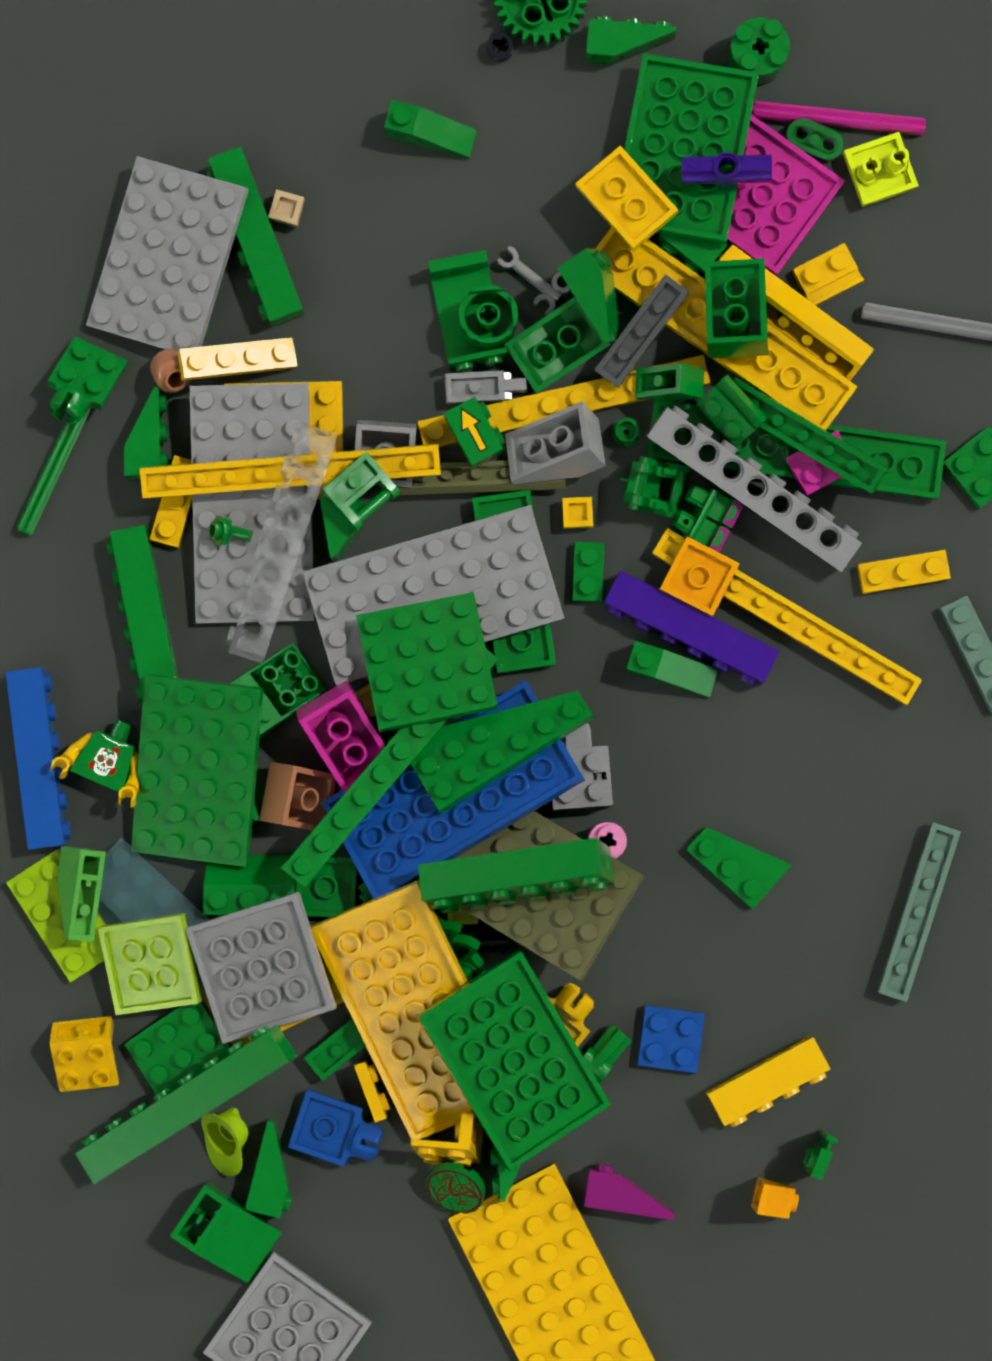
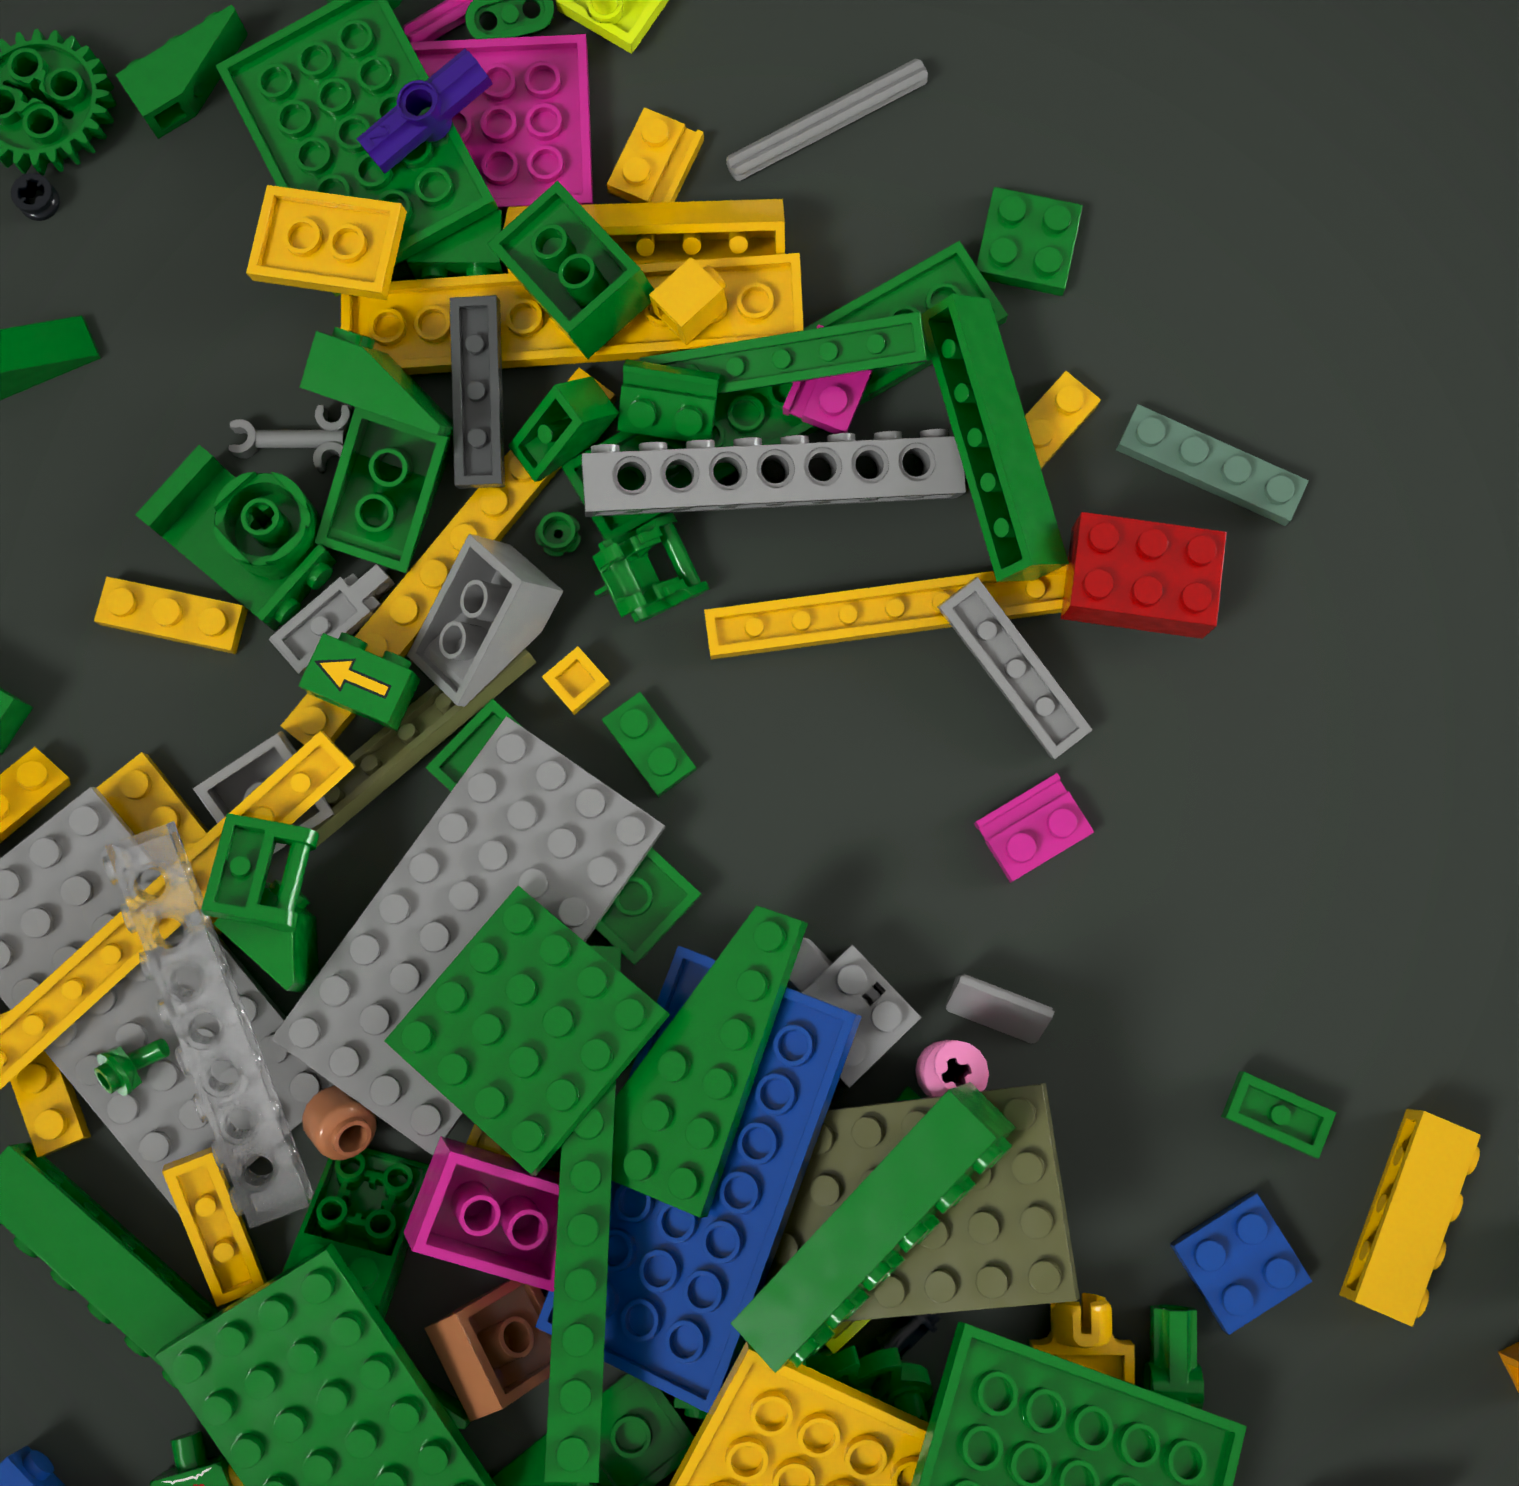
camera: 35 degrees left, 5 degrees down
dark purple brick [603,571,780,687] -> none
green slope [625,641,718,698] -> none
light orange plate [659,537,740,617] -> none
green hips [672,486,744,553] -> none
green wing [685,827,792,909] -> none
sand green plate [877,822,961,1002] -> none
none -> yellow plate [94,576,248,654]
none -> yellow plate [162,1146,267,1307]
none -> nougat head [302,1085,377,1160]
none -> yellow brick [649,257,727,345]
none -> green brick [922,294,1069,582]
none -> light grey plate [937,577,1092,759]
none -> light grey slope [946,974,1055,1044]
none -> dark pink plate [974,773,1094,883]
none -> red brick [1061,512,1227,639]
none -> green plate [1221,1071,1337,1159]

